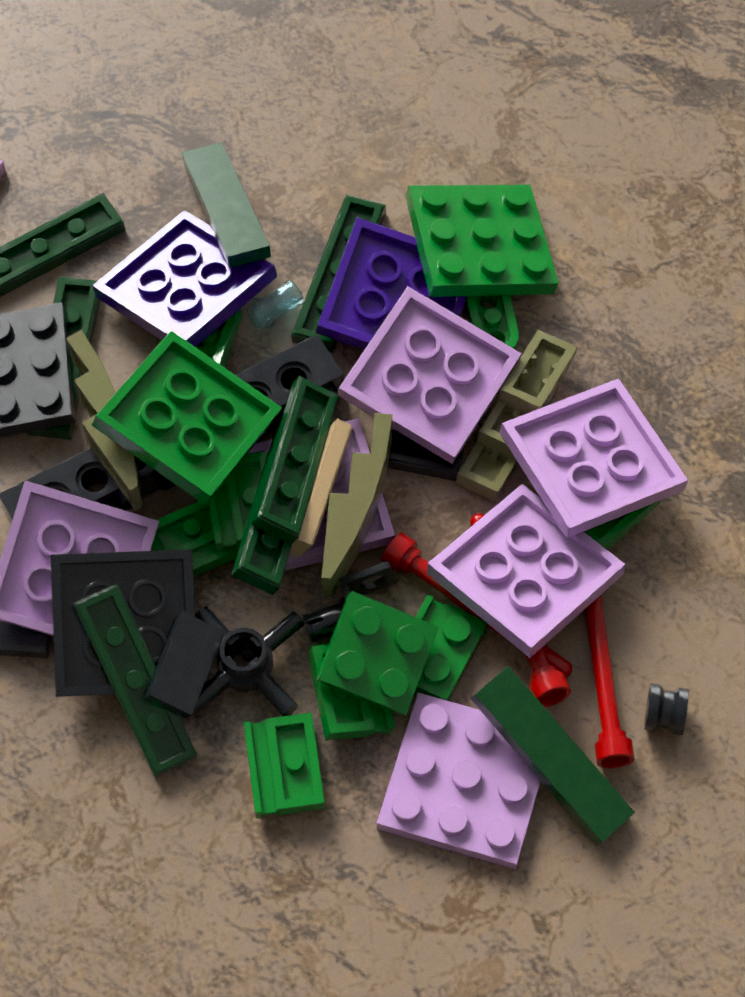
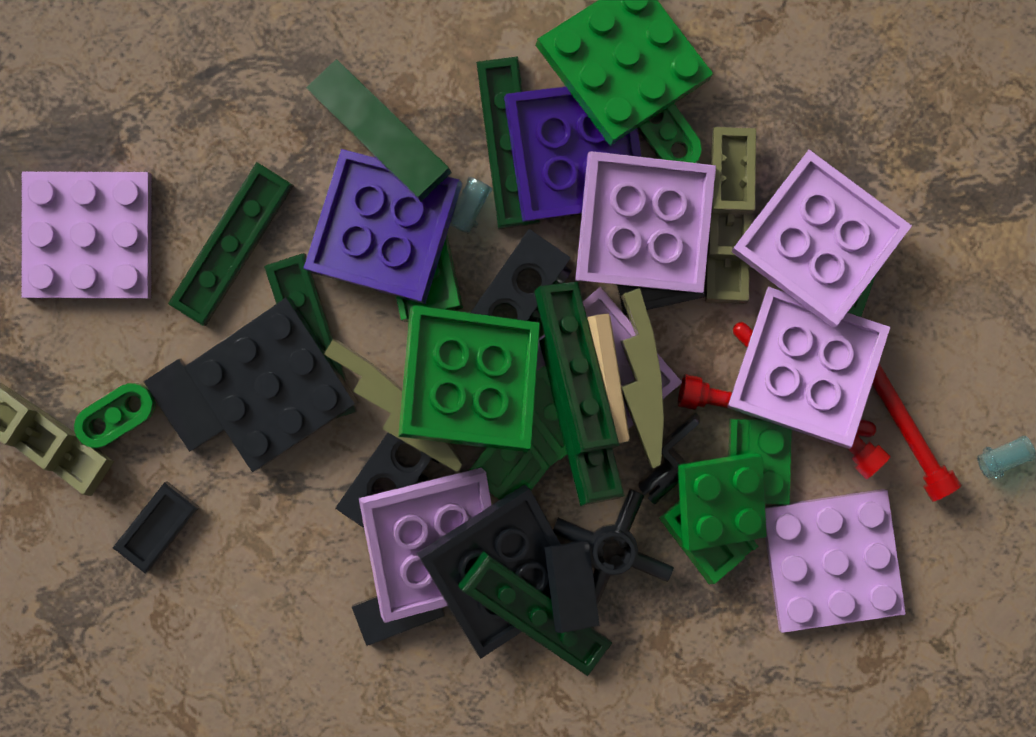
camera: 25 degrees left, 25 degrees up
green plate [243,712,325,819] -> none
dark green tile [470,666,635,846] -> none
black wheel [644,683,689,735] -> none
none -> clear light blue pin [977,435,1036,479]

